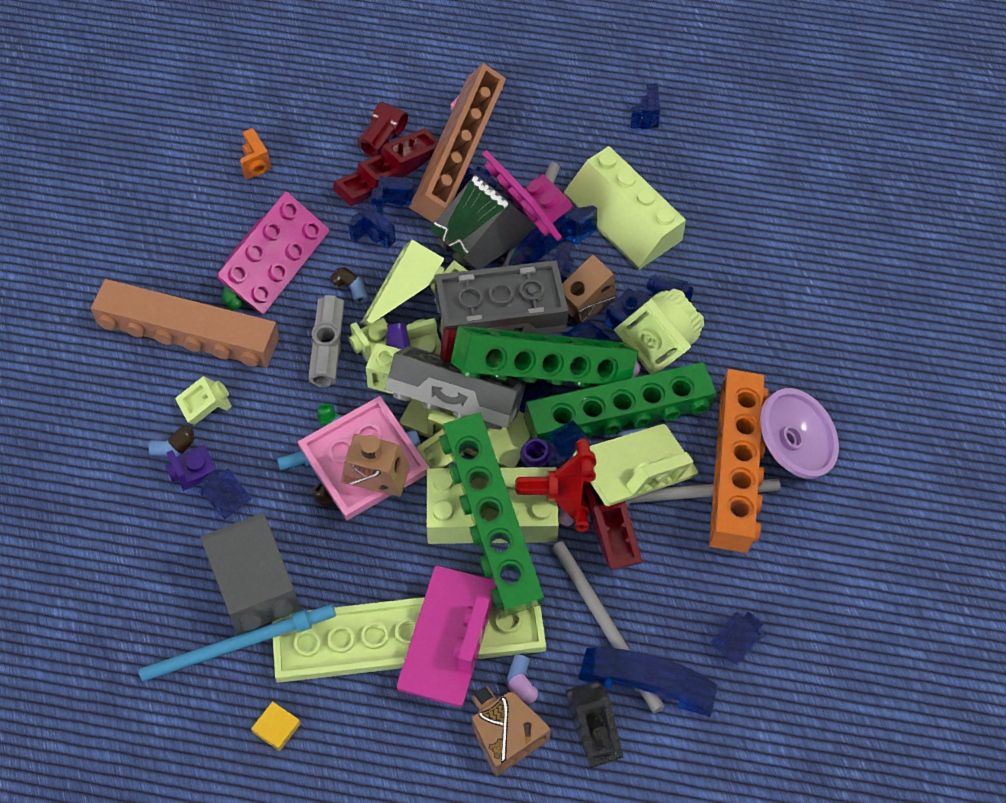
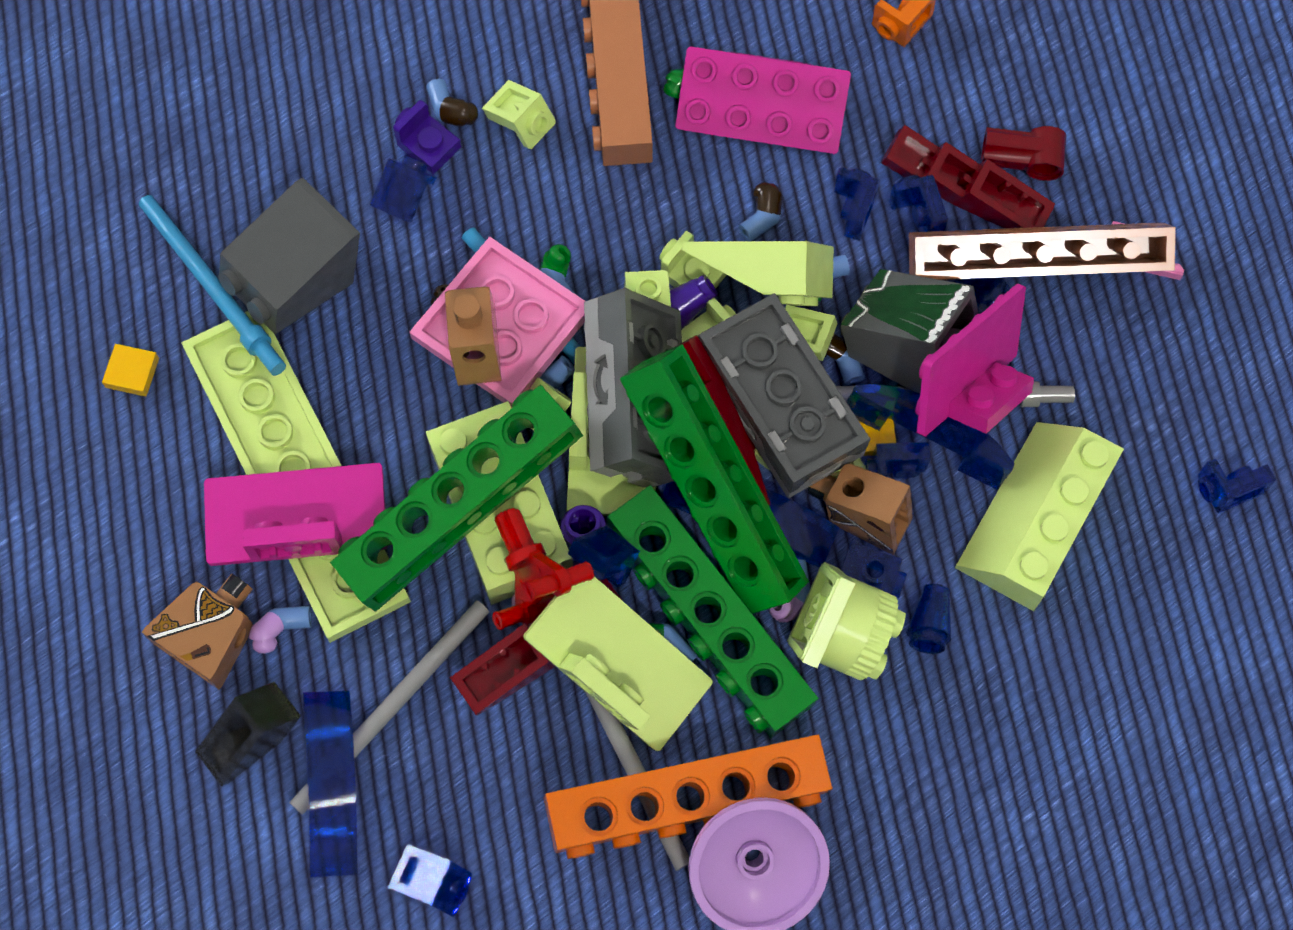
camera: 70 degrees right, 10 degrees up
light grey piece [308,295,344,387] -> none

